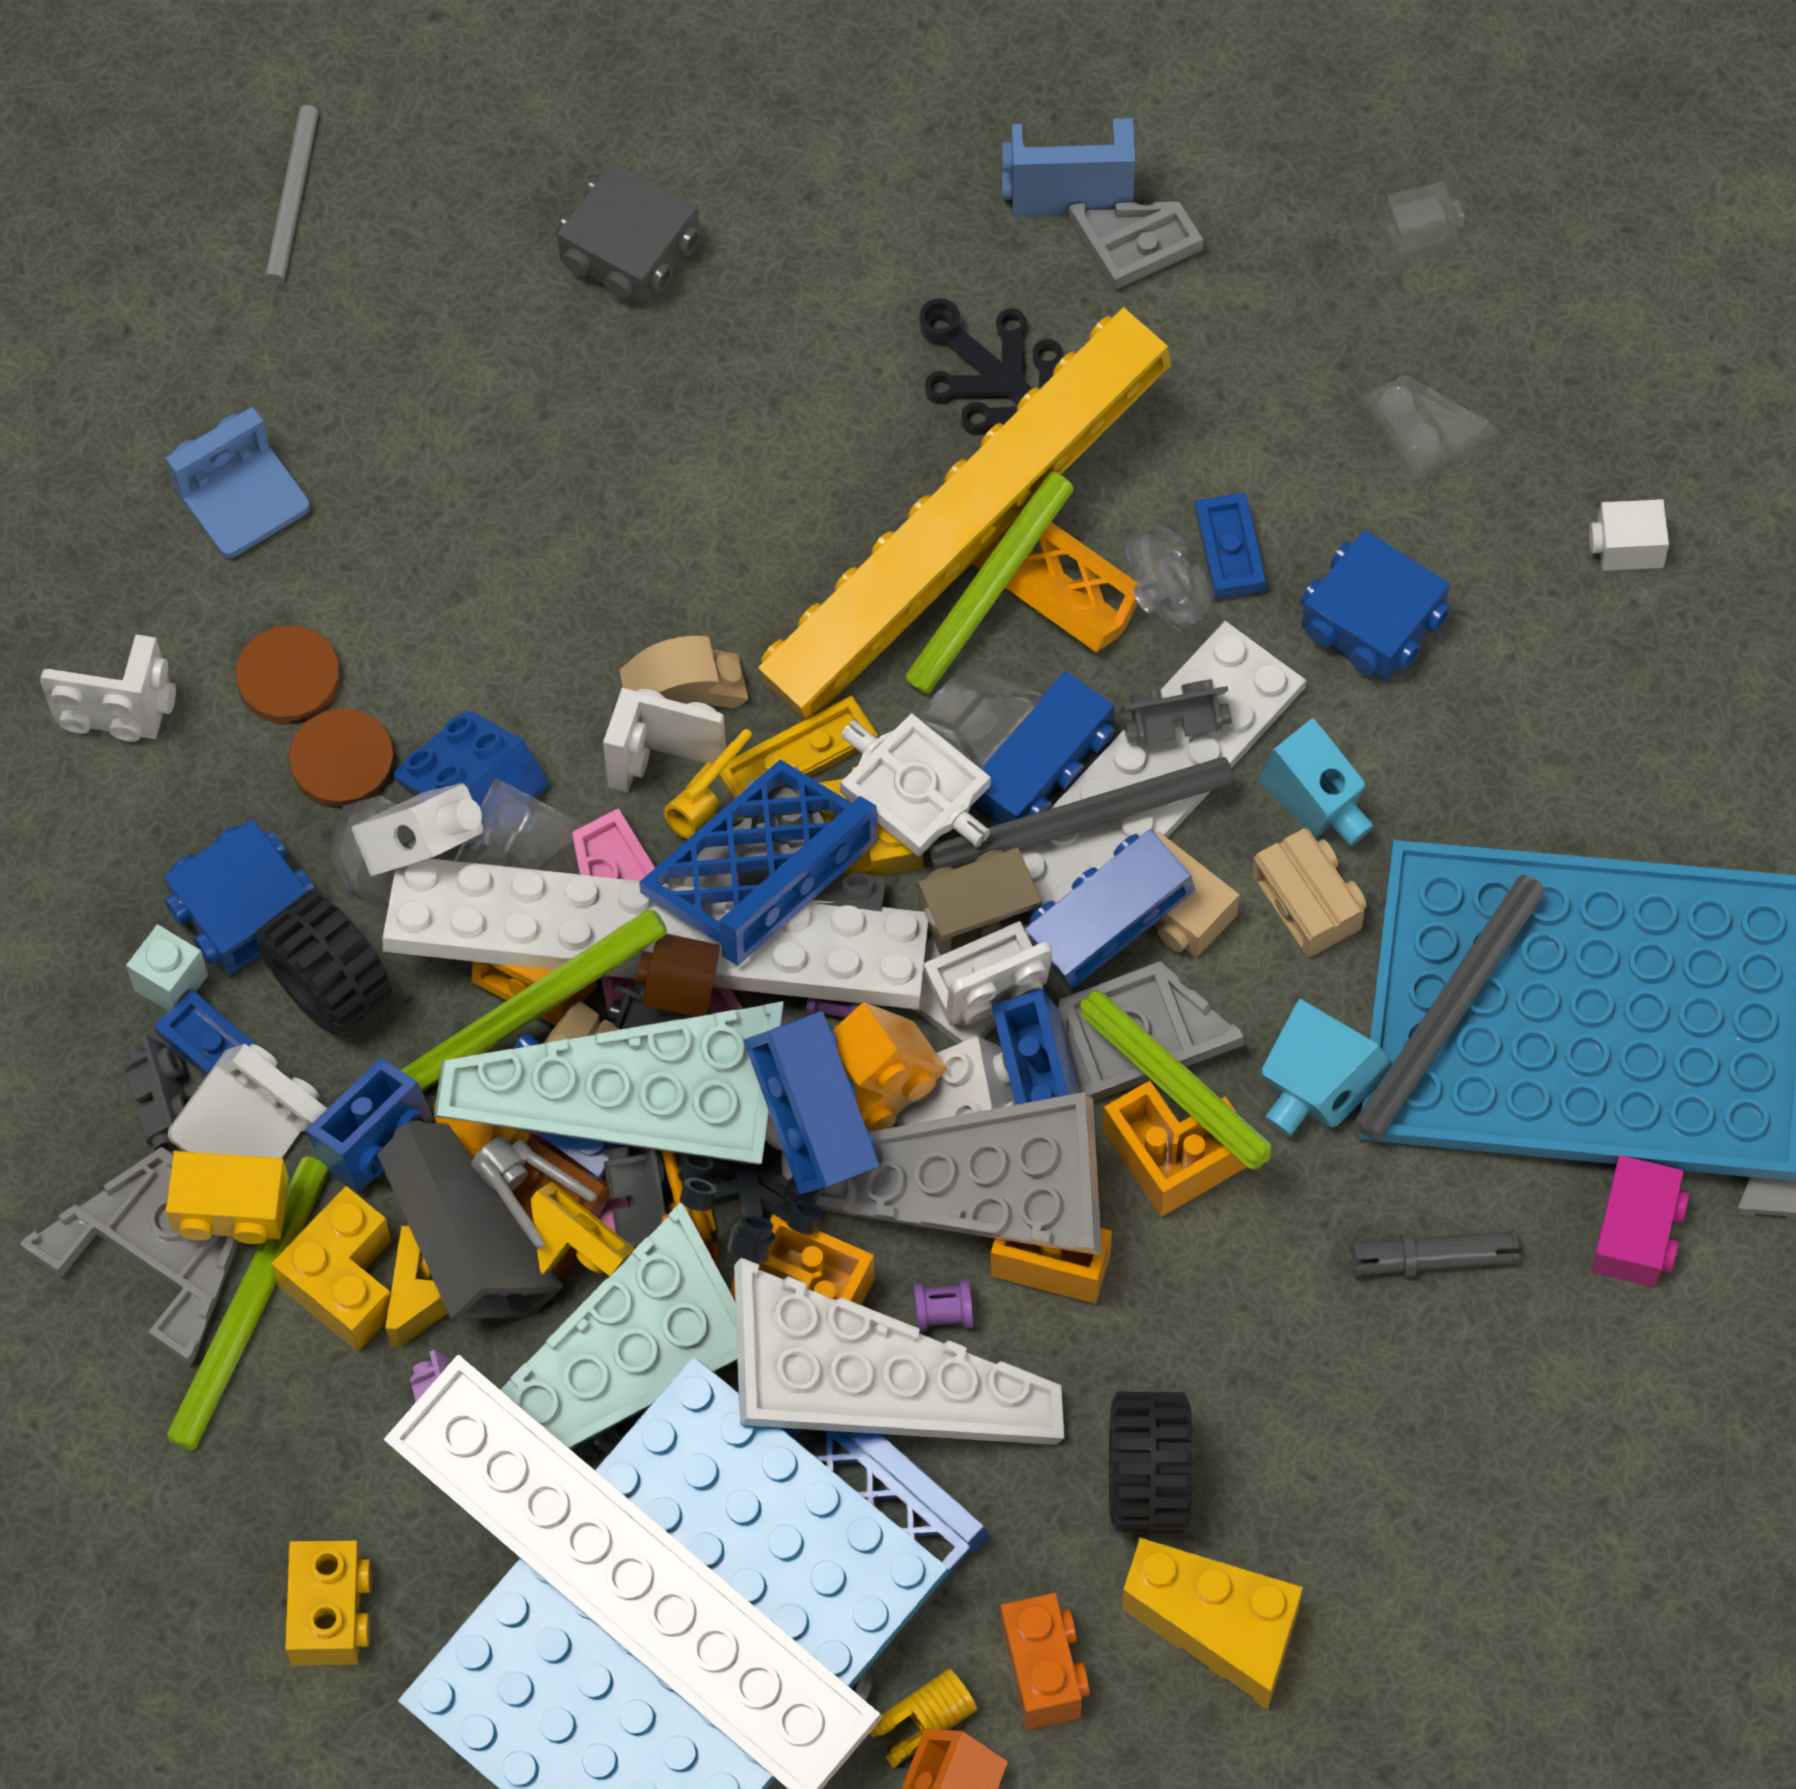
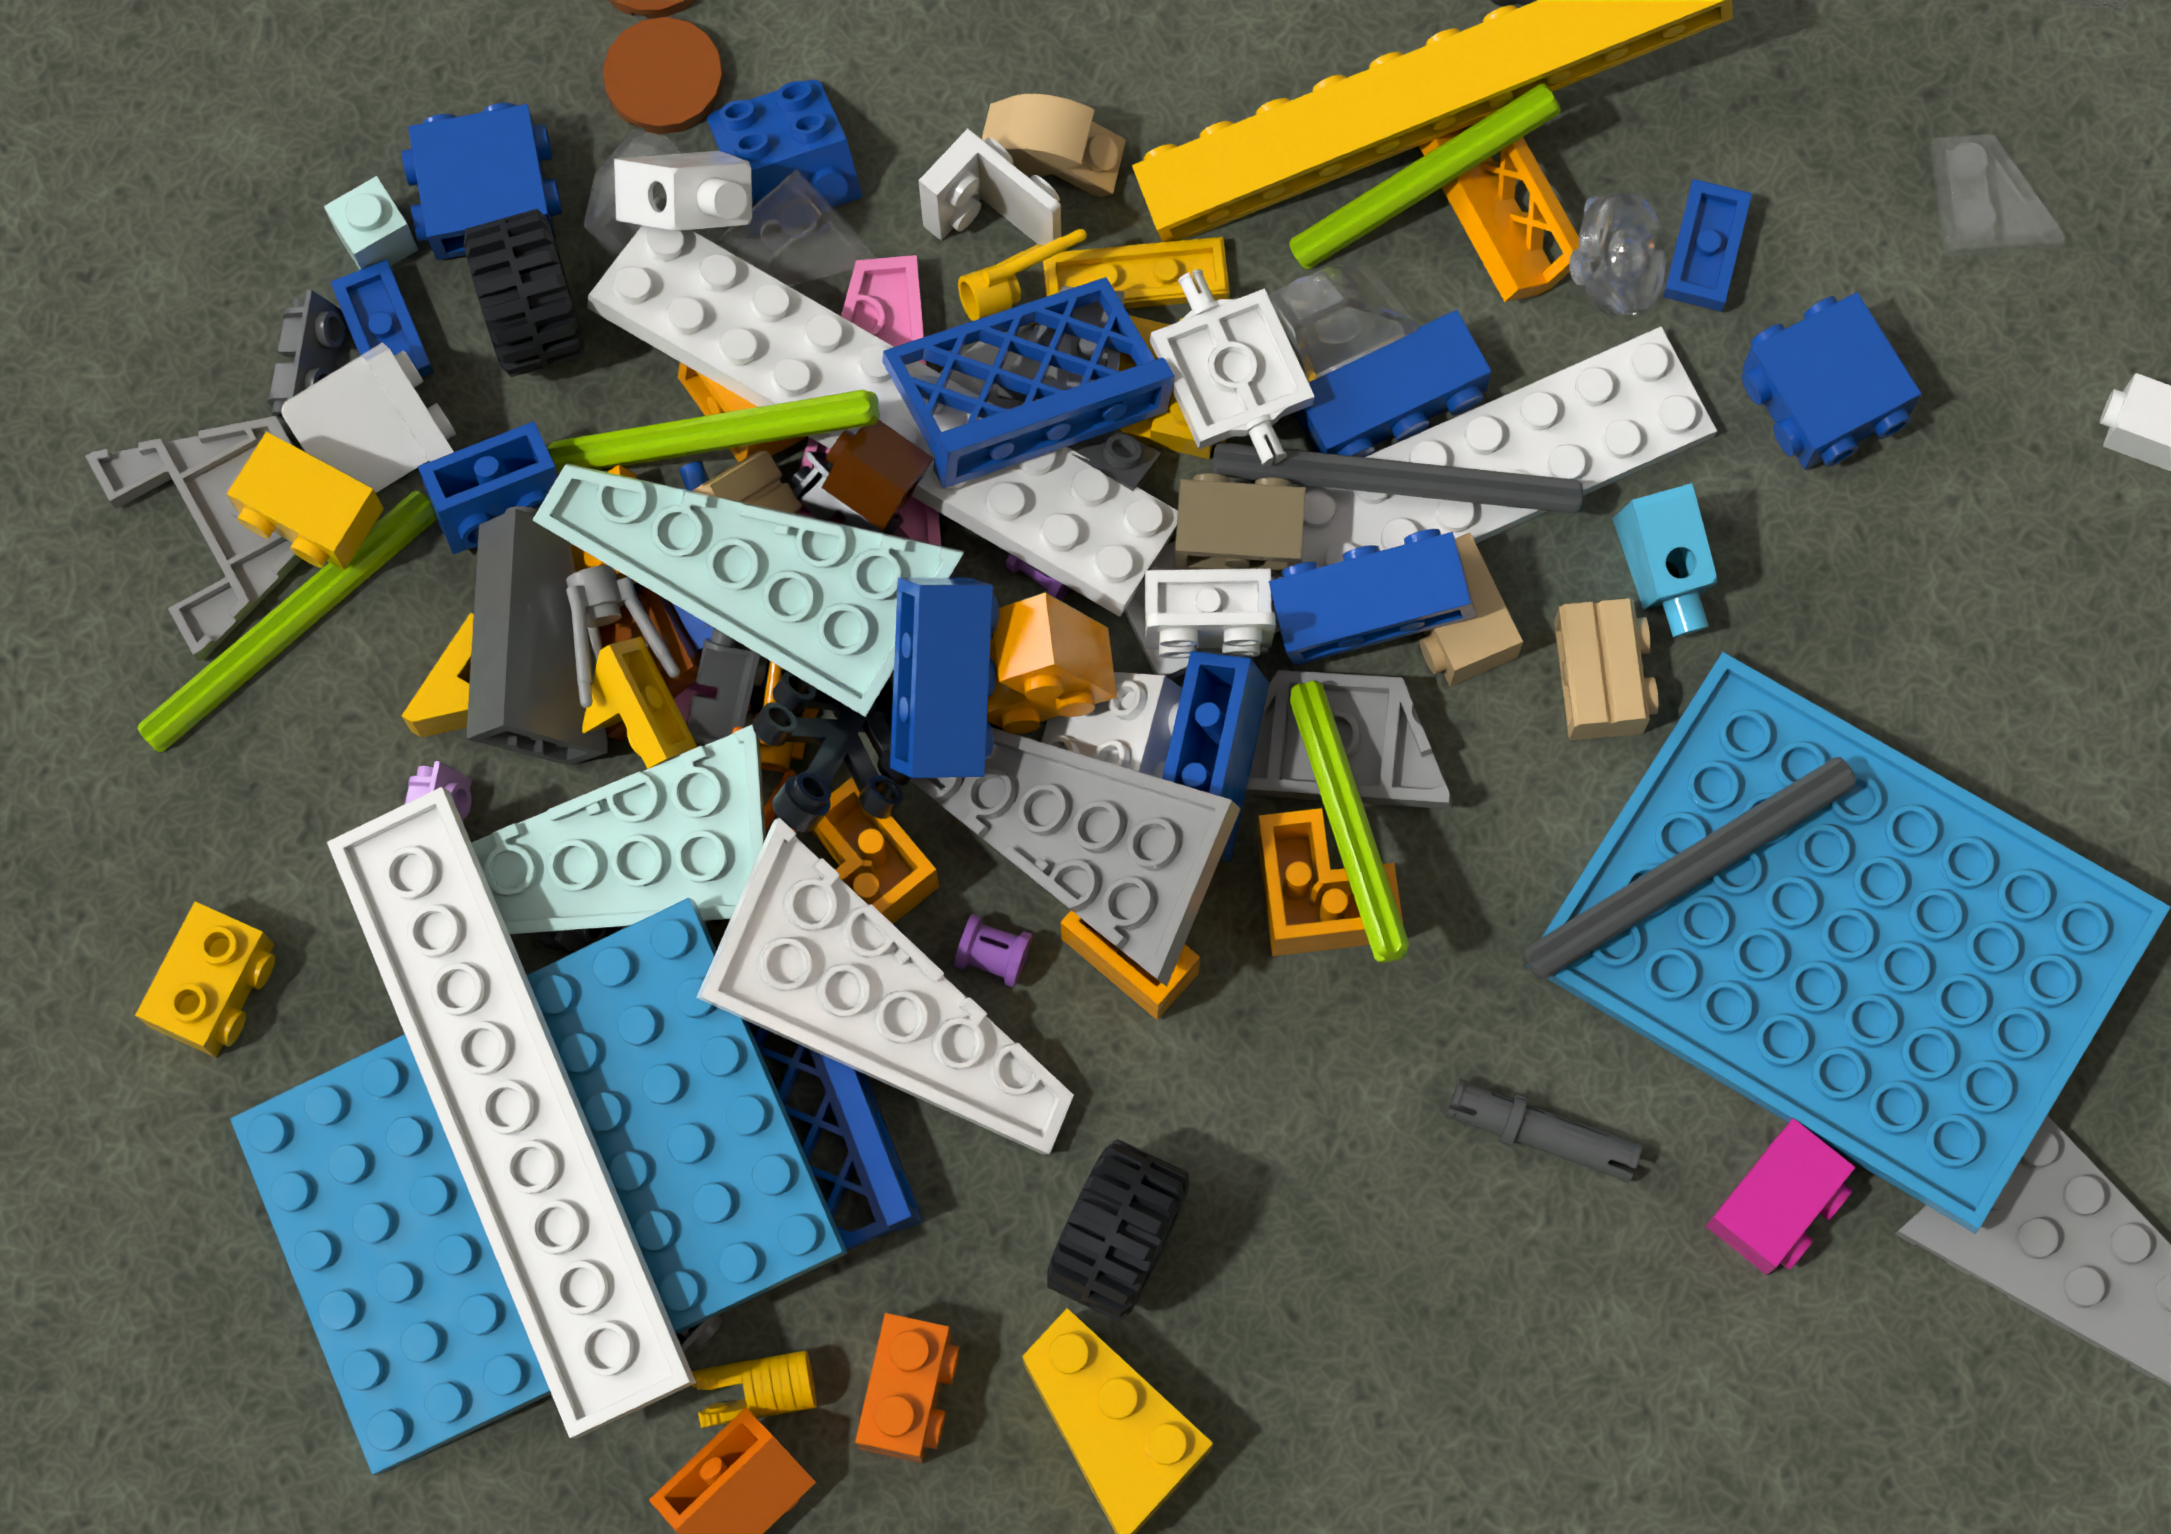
camera: 25 degrees right, 10 degrees up
yellow brick [271,1186,392,1352] -> none
dark grey hinge [1119,679,1232,746] -> none
medium azure torso [1261,999,1392,1137] -> none

